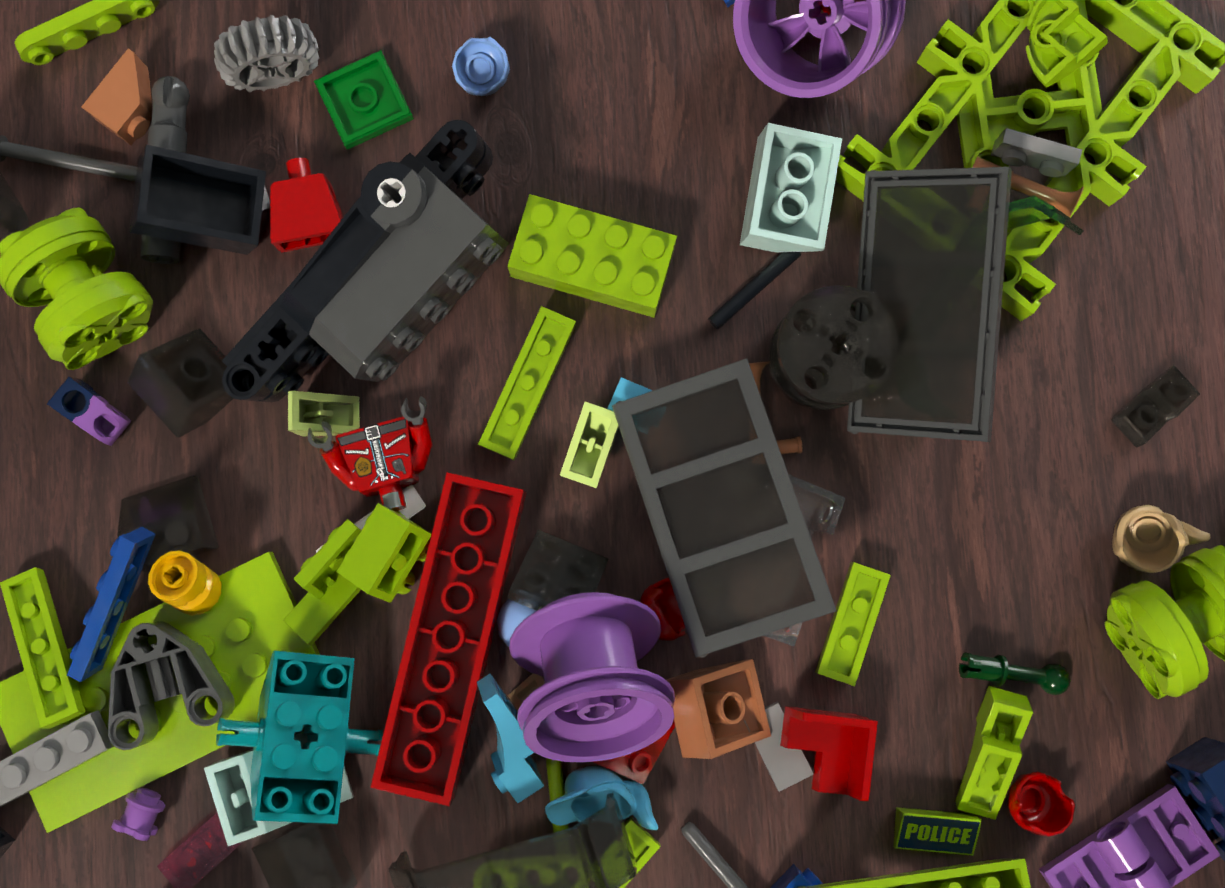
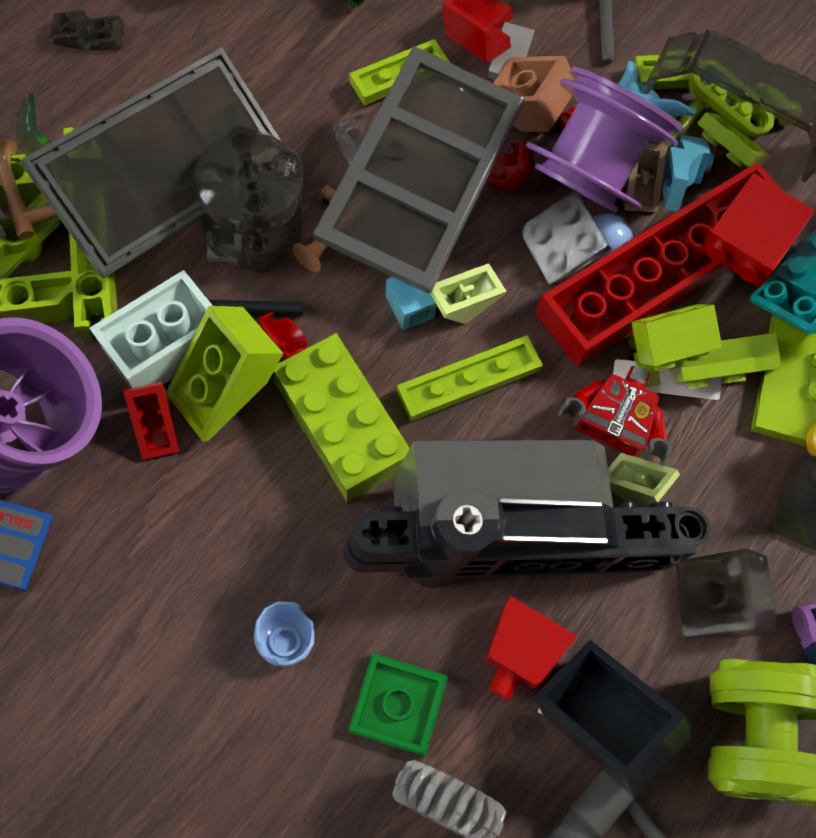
camera: 145 degrees left, 15 degrees down
none -> red slope [123,382,180,460]
none -> lime slope [166,306,283,442]
none -> red hair [256,312,308,363]
none -> lime plate [697,112,770,168]
none -> red brick [700,173,815,288]

